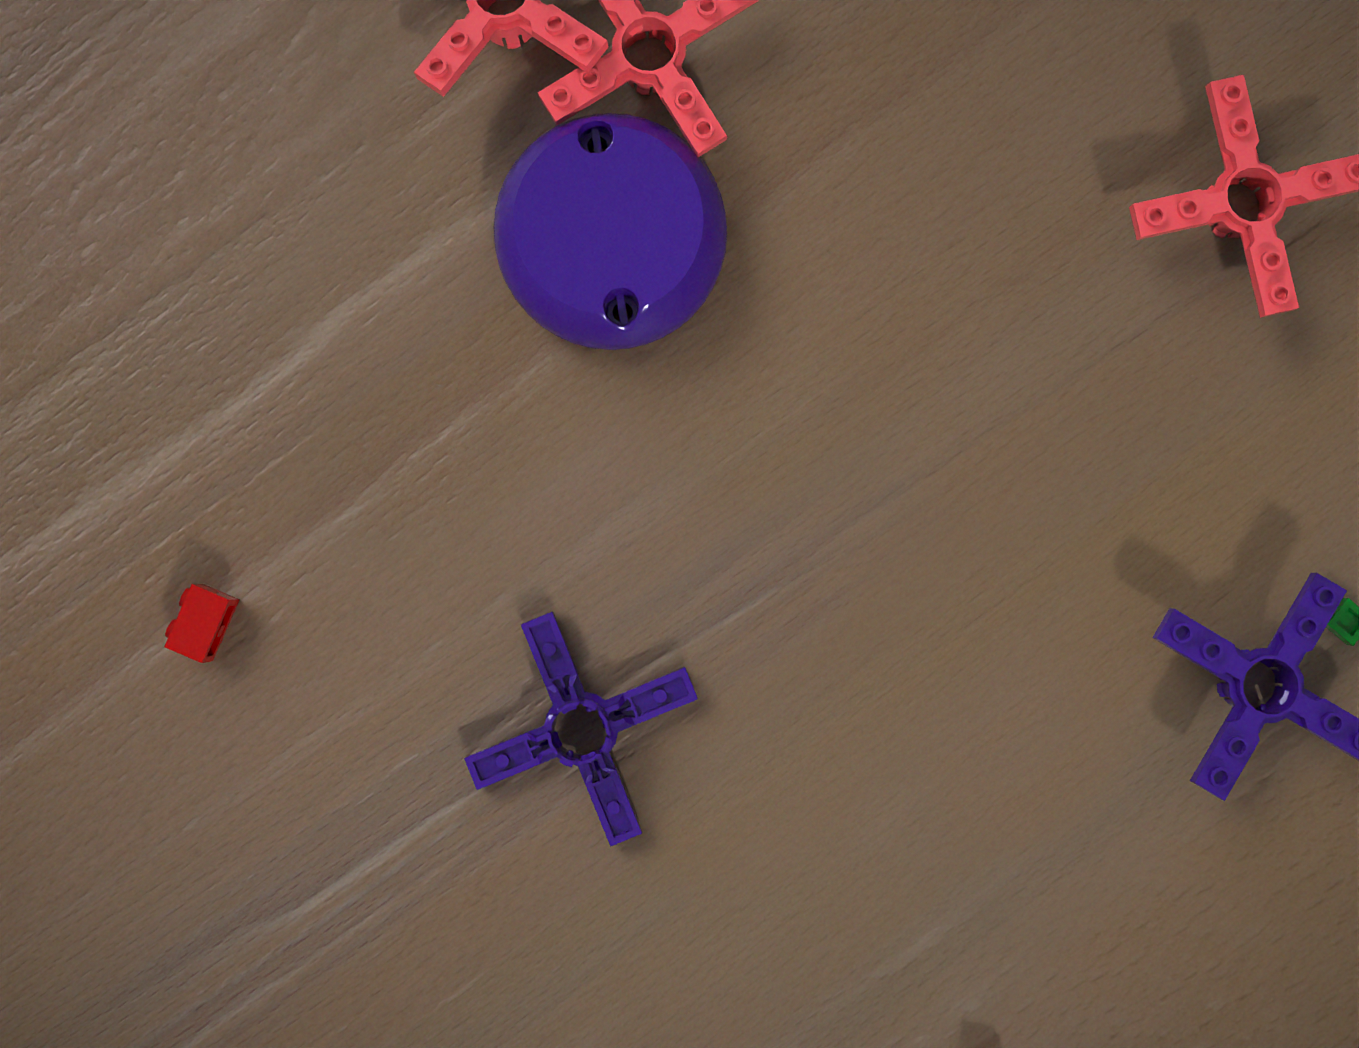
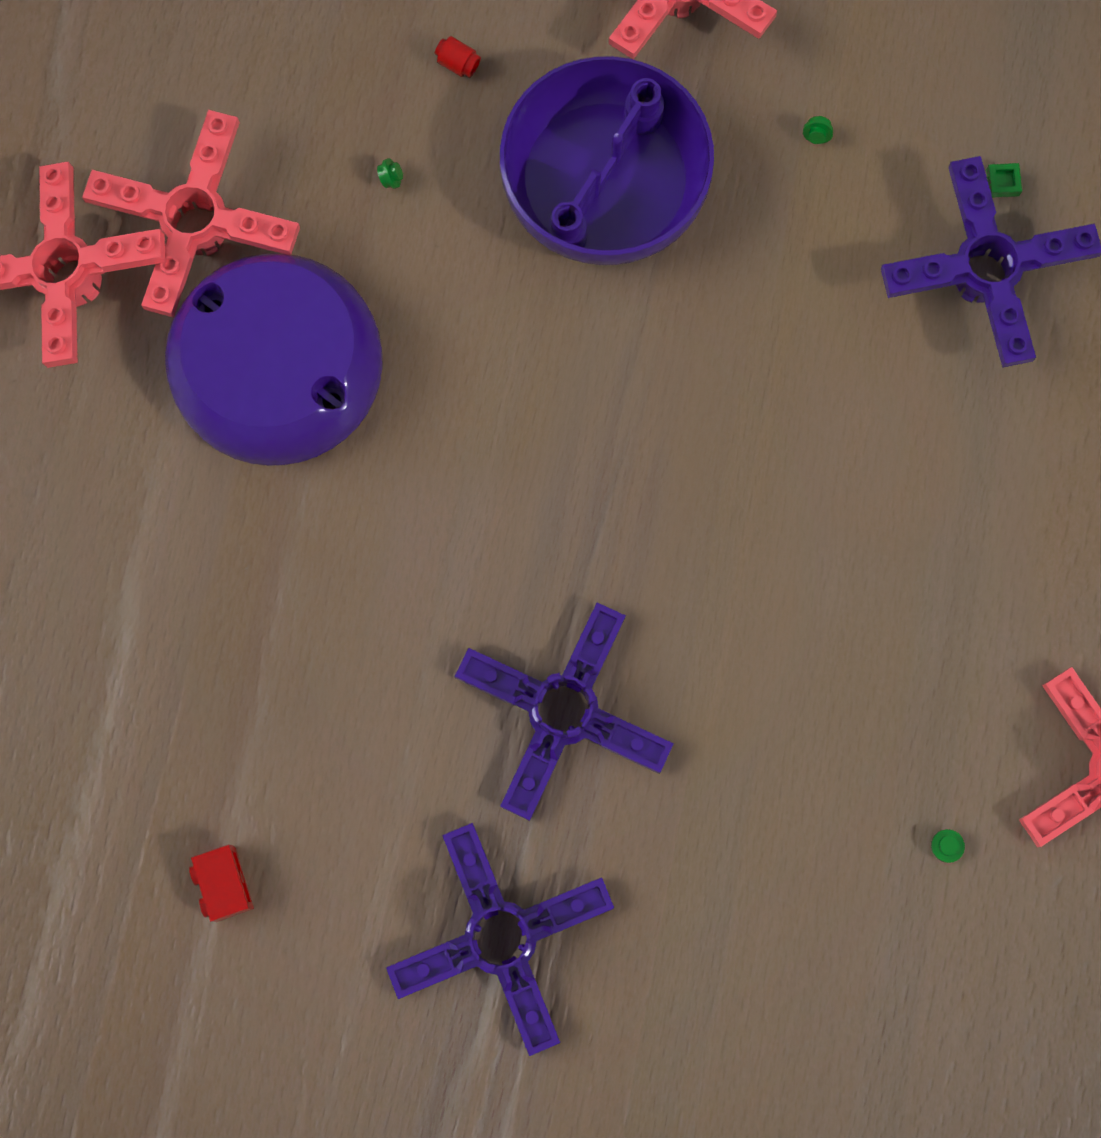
camera: 40 degrees left, 10 degrees down
none -> green plate [377,158,403,189]
none -> dark purple piece [386,823,614,1056]
none -> red brick [435,36,481,78]
none -> dark purple cylinder [500,56,714,265]
none -> green plate [803,116,834,144]

